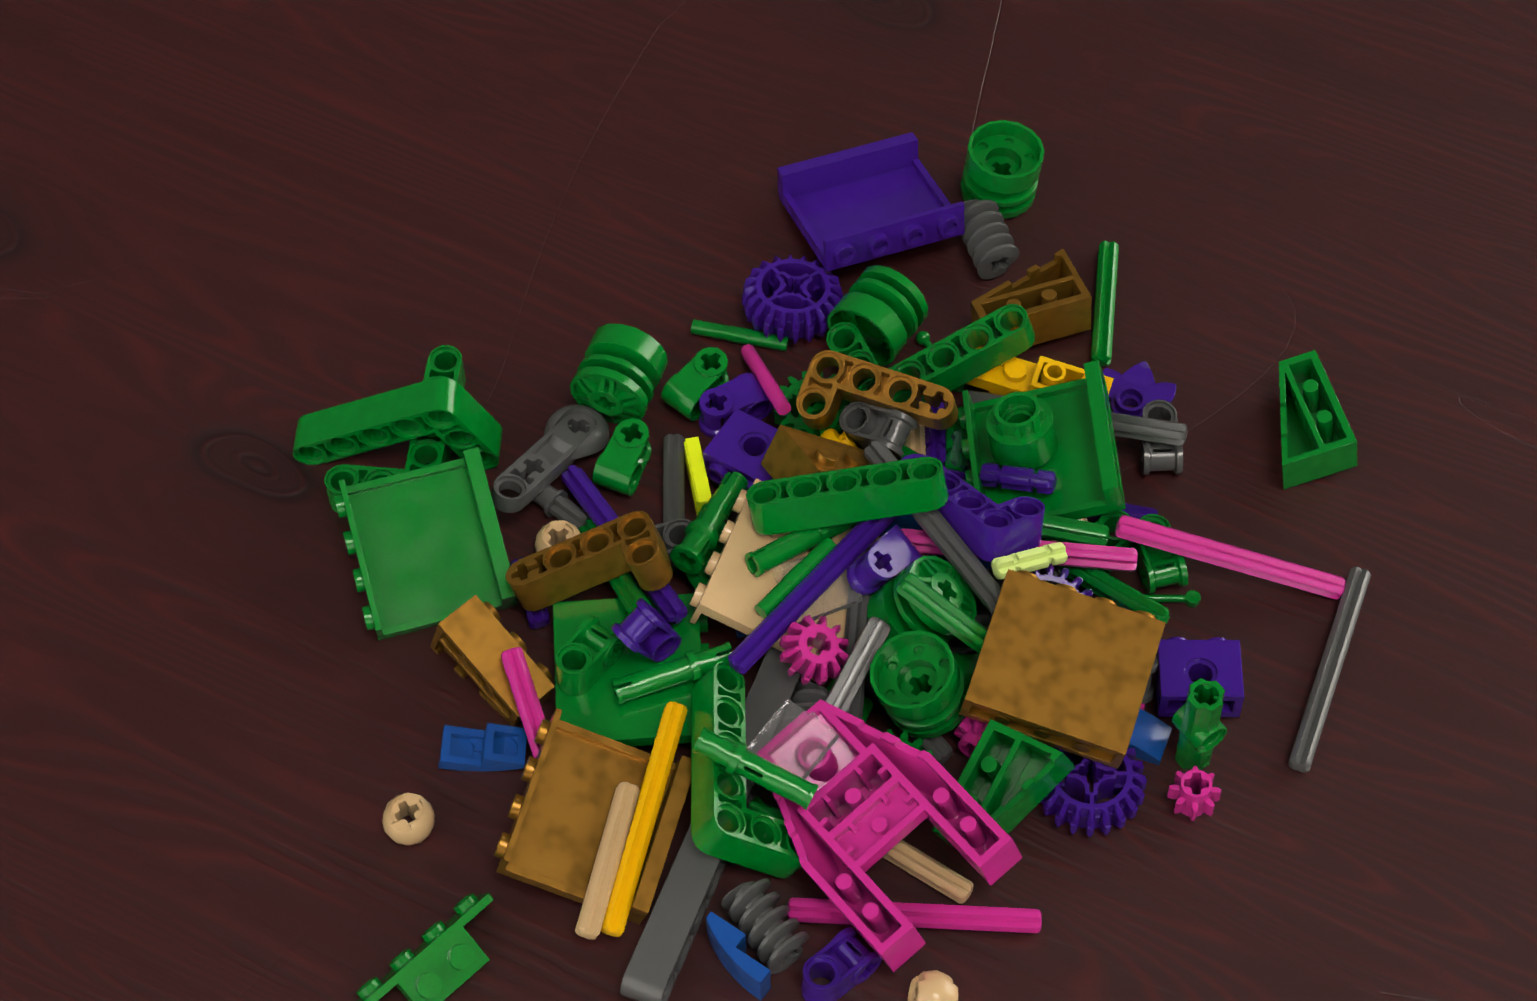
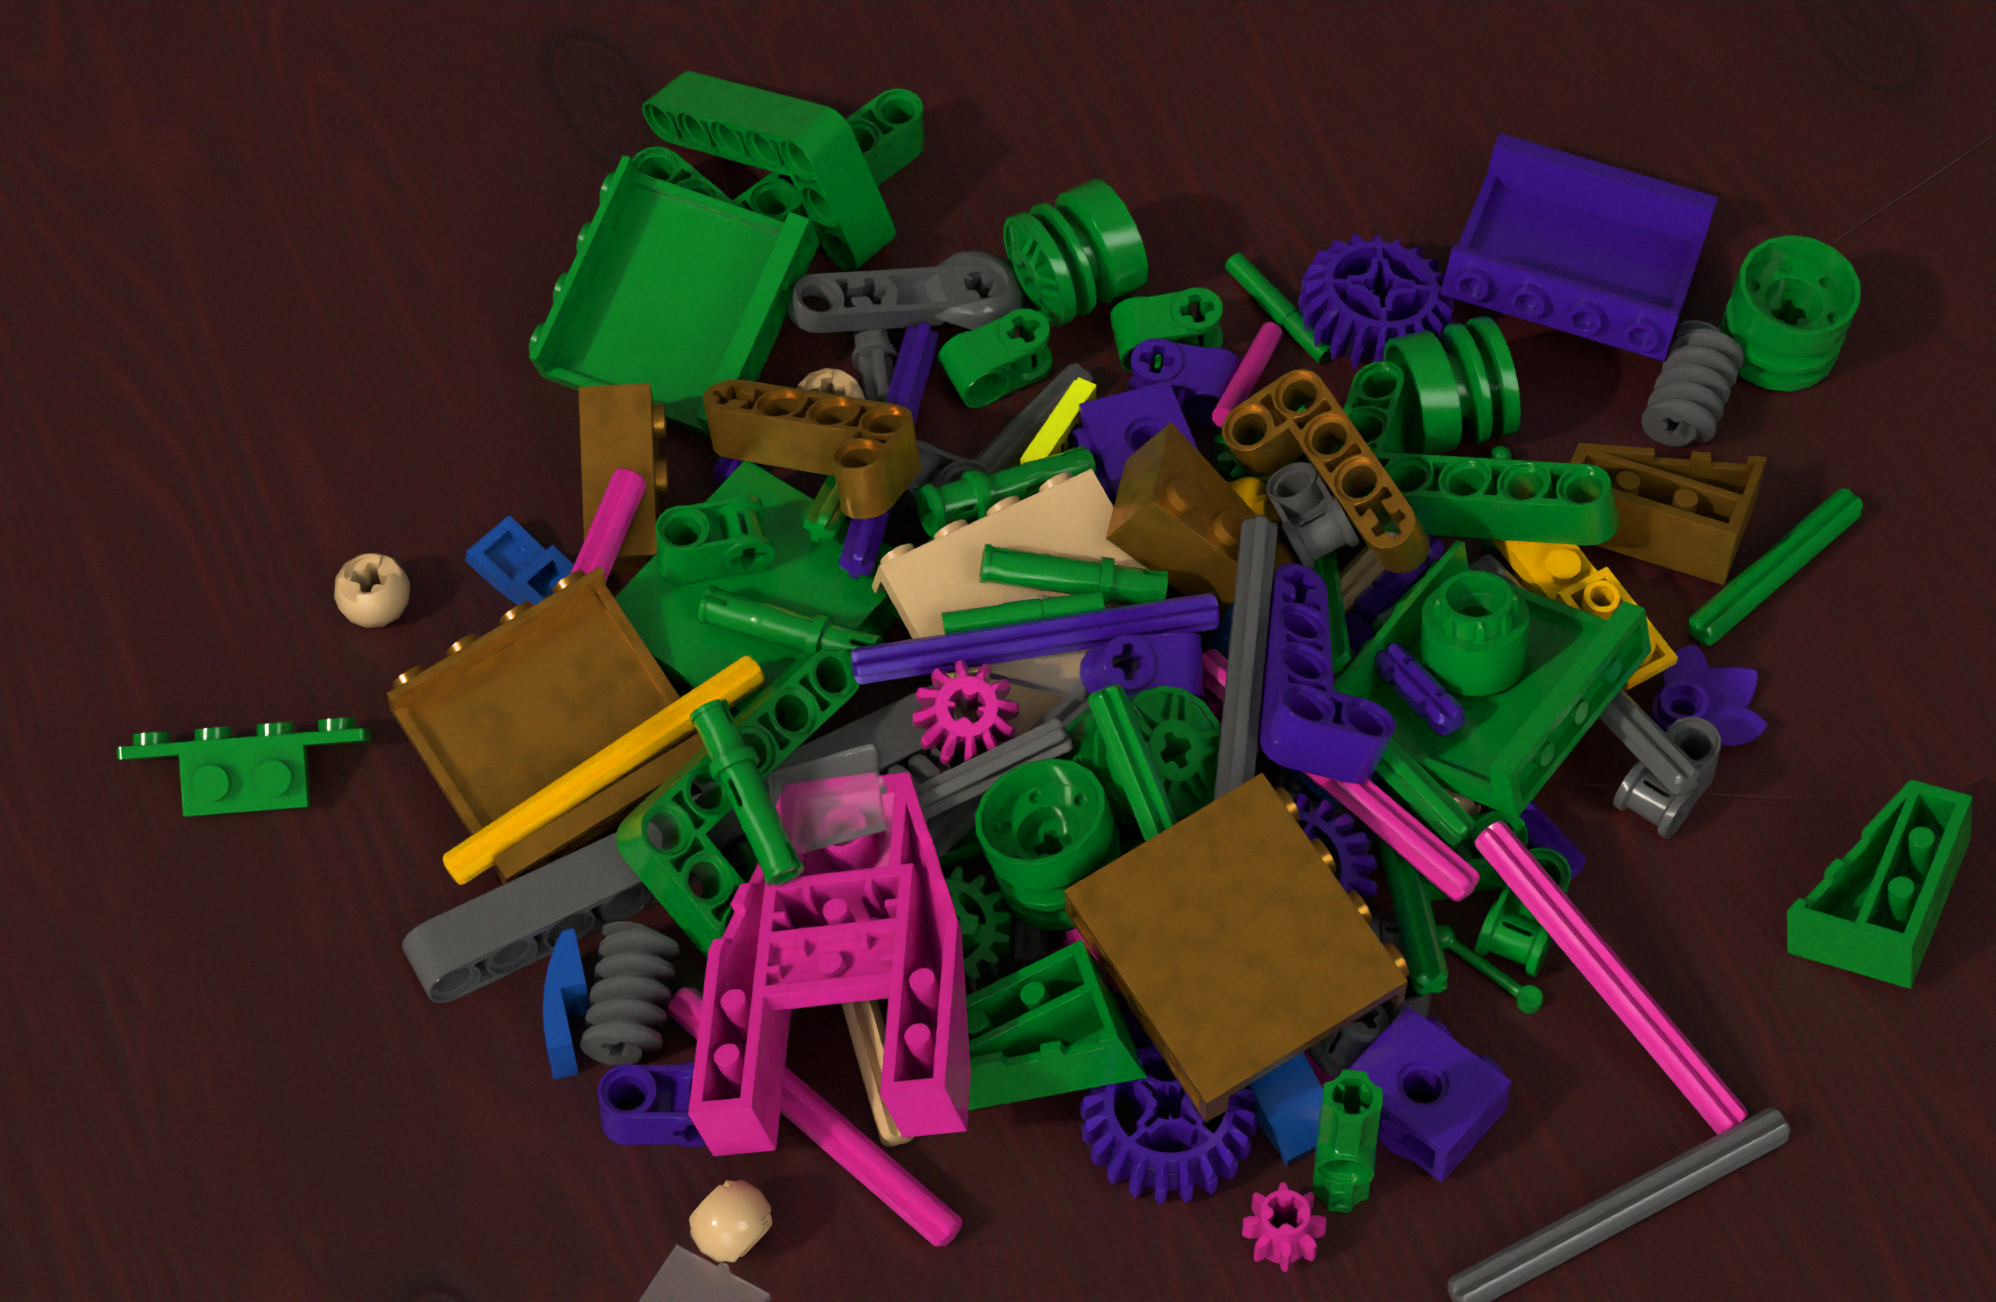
camera: 40 degrees right, 0 degrees up
tan axle [575,782,640,940] -> none
dark purple piece [611,598,682,662] -> none
green beam [746,457,949,535] -> none
yellowish green axle [991,542,1068,580] -> none

